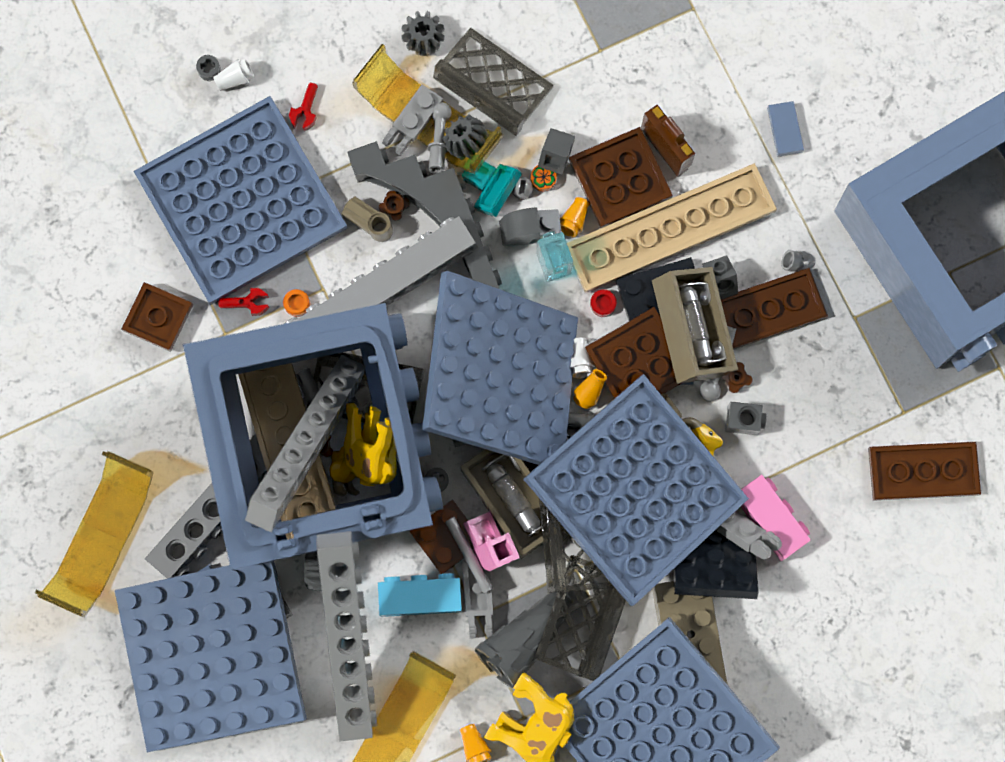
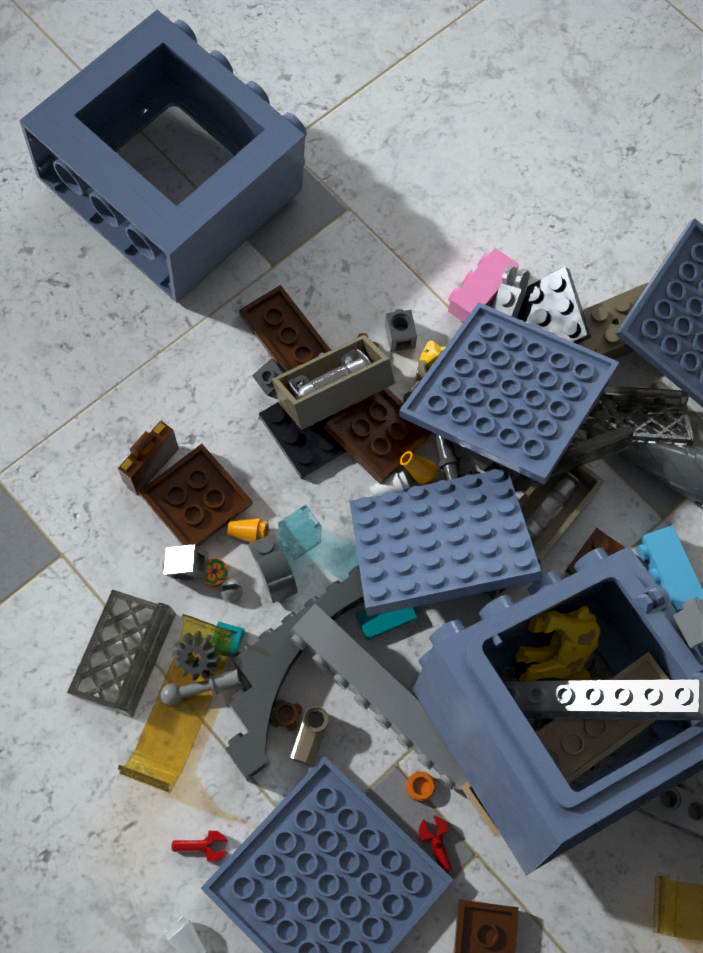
camera: 110 degrees left, 10 degrees down
light grey hinge [382,85,443,156] -> none
dark grey gear [401,11,444,55] -> none
light grey bar [445,517,493,594] -> none
light grey hinge [462,562,493,639] -> none
bright pink brick [463,512,520,571] -> none
teal tile [473,164,522,217] -> none
tan plate [564,163,777,293] -> none
red tile [590,289,617,317] -> none
sand blue tile [767,101,804,157] -> none
light grey hinge [781,250,804,272] -> none
reddish brown tile [868,441,981,501] -> none

